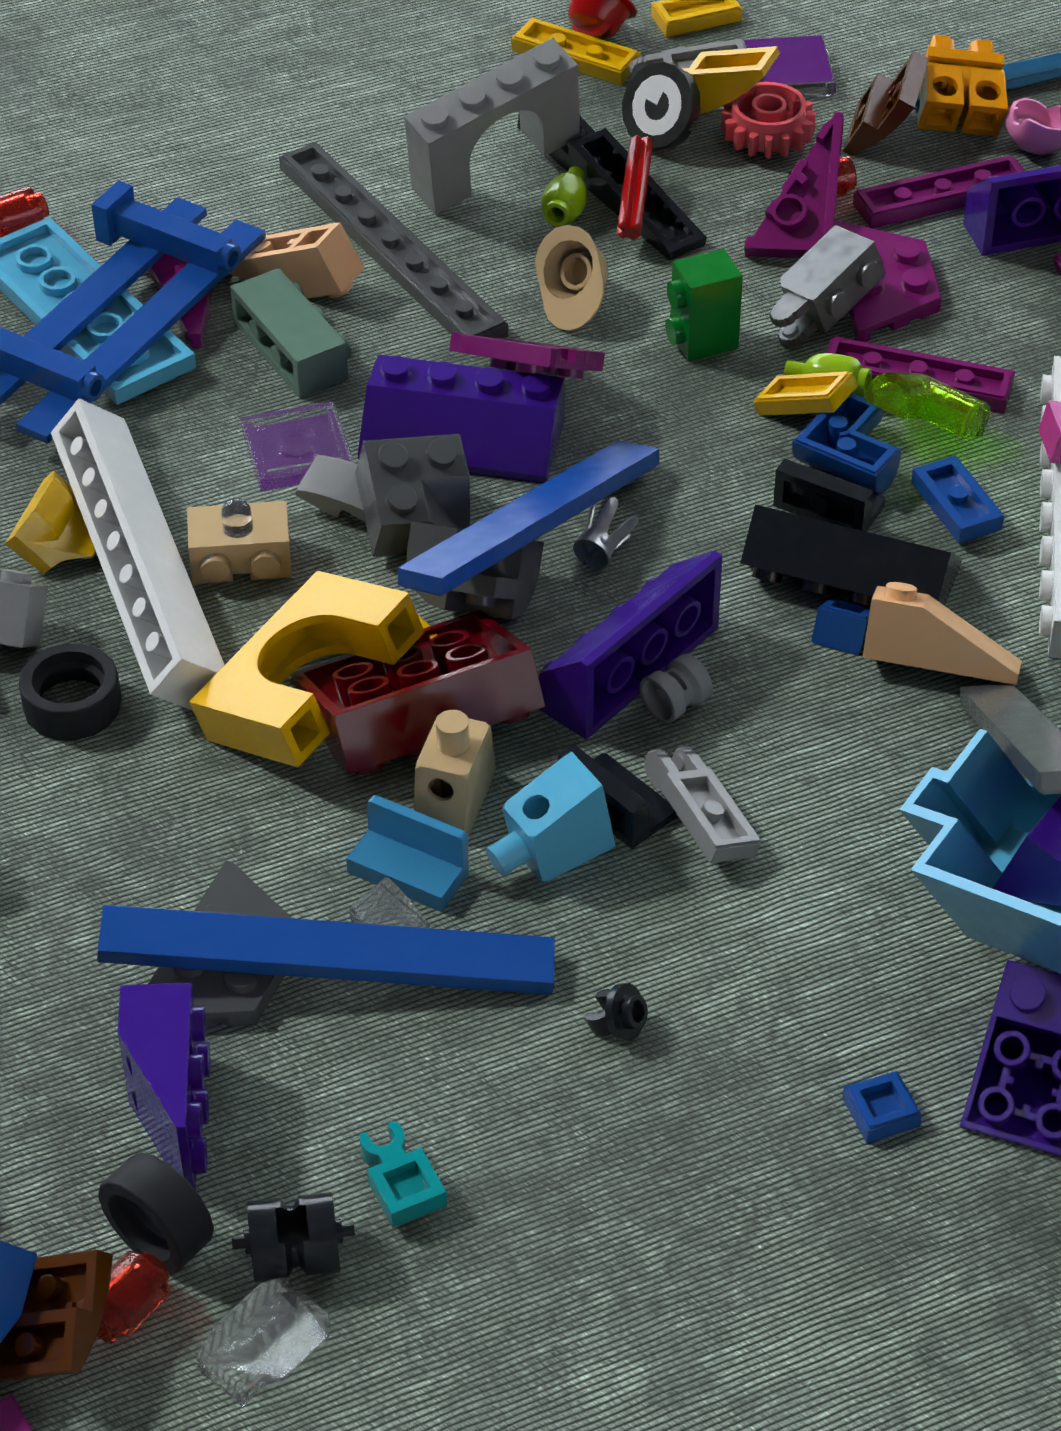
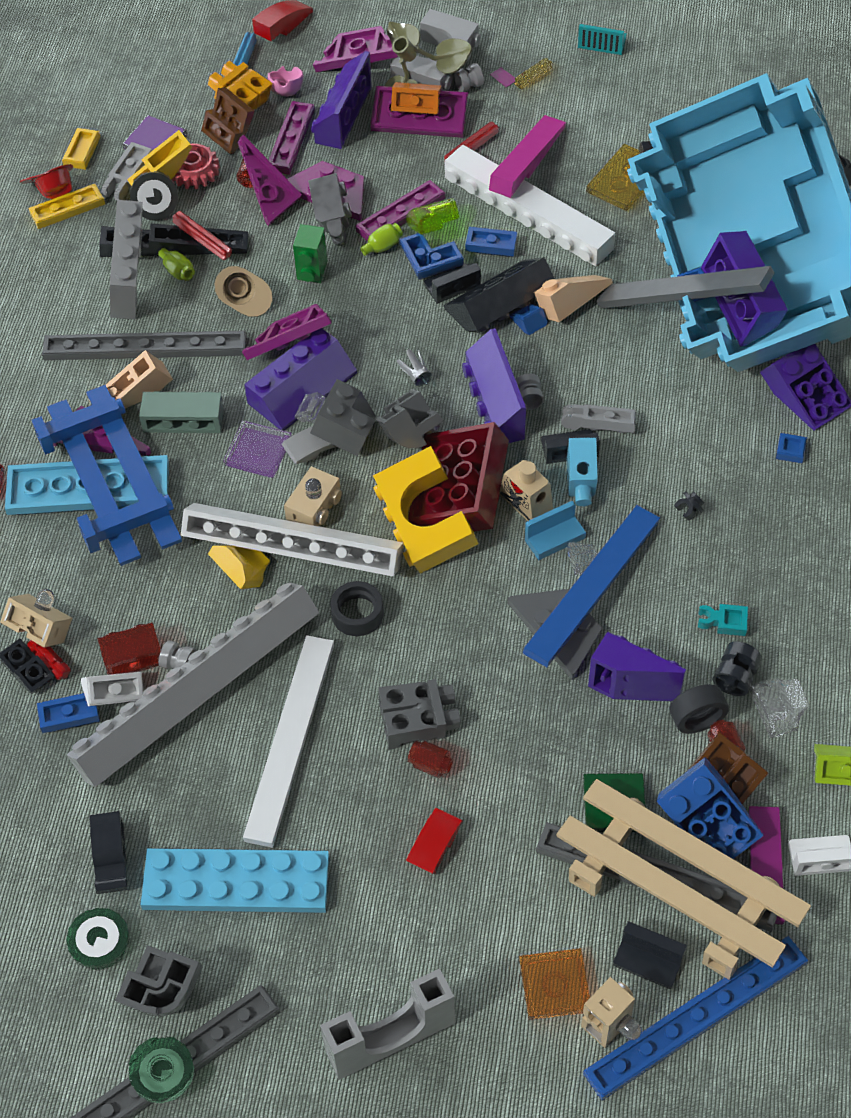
camera: 55 degrees left, 10 degrees up
blue tile [397,440,659,596] -> none
yellow tile [753,371,858,416] -> none

